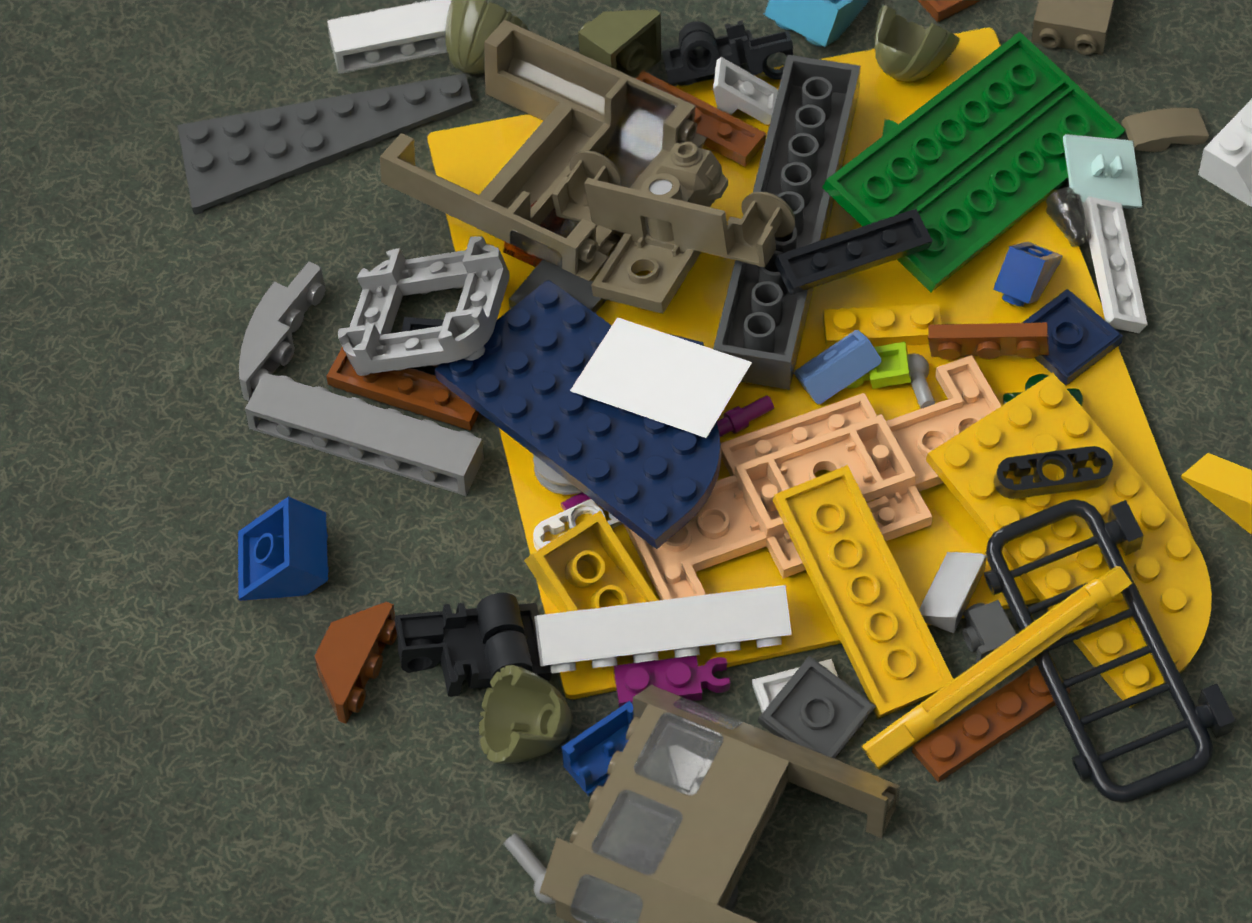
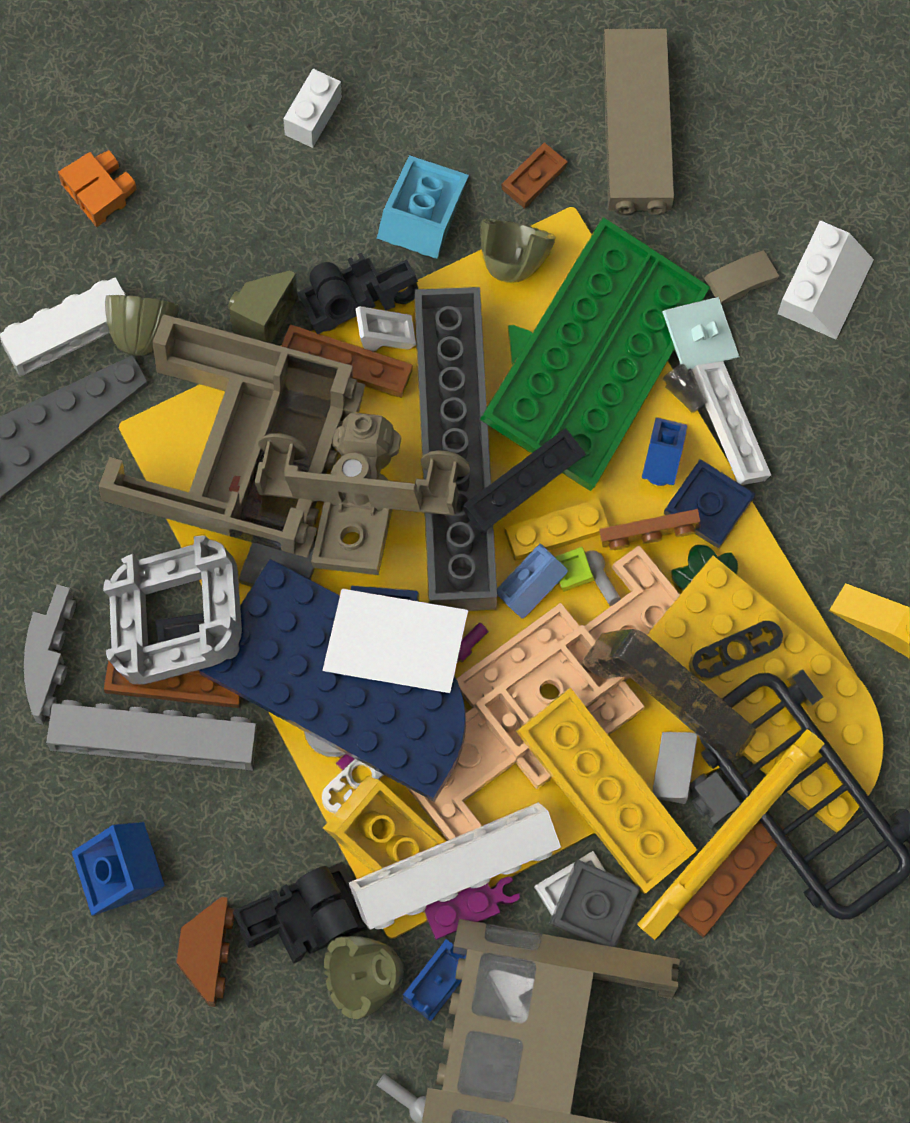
camera: 20 degrees left, 15 degrees up
none -> clear smoke beam [582,629,756,761]

